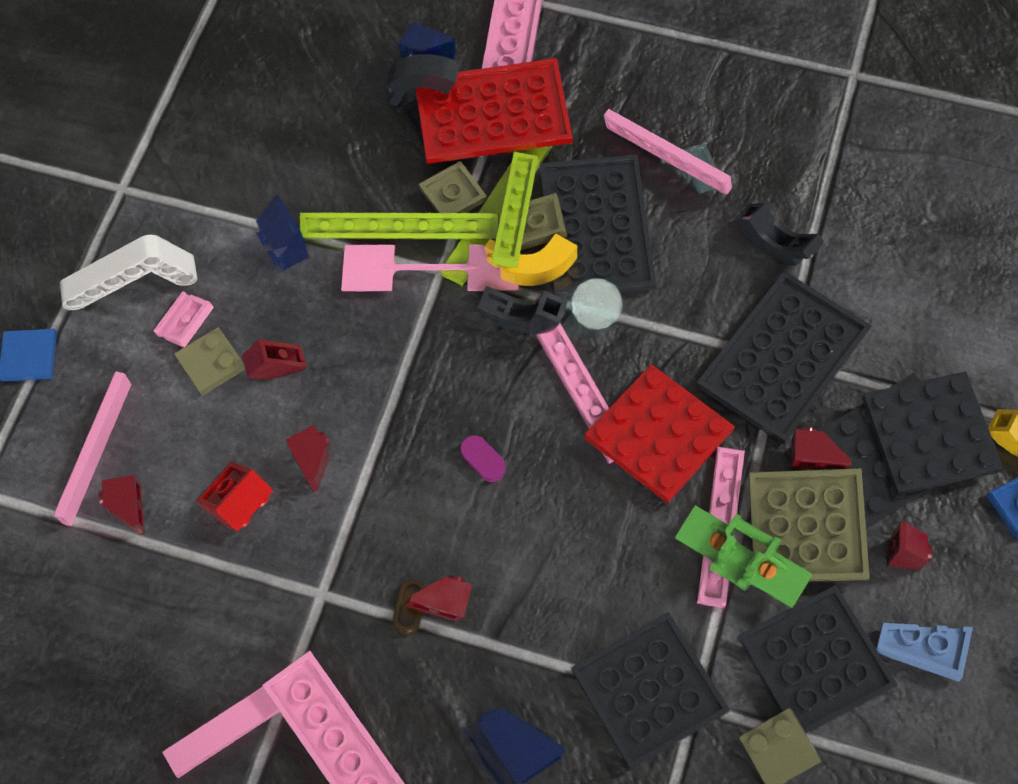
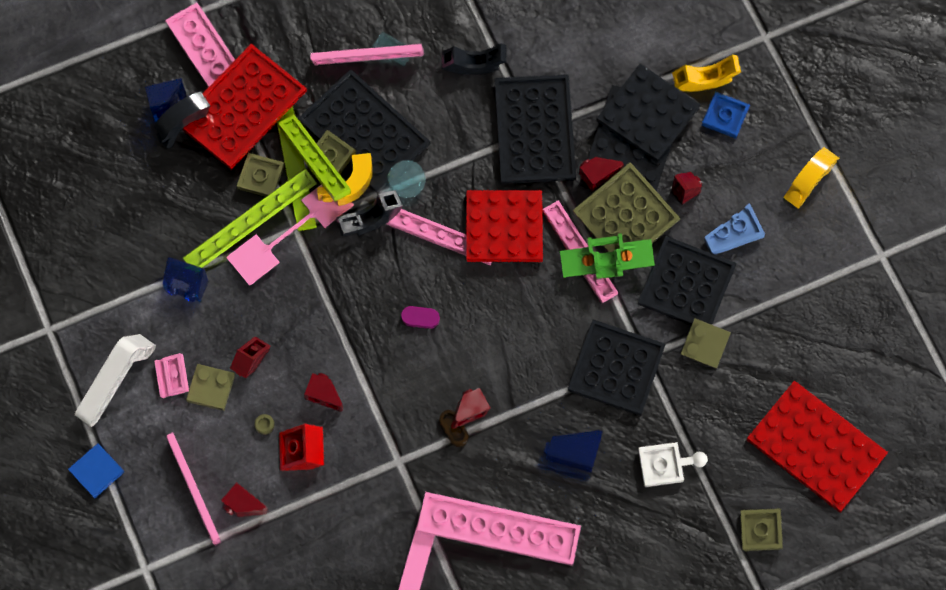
camera: 45 degrees left, 5 degrees up
none -> olive tile [255,414,275,435]

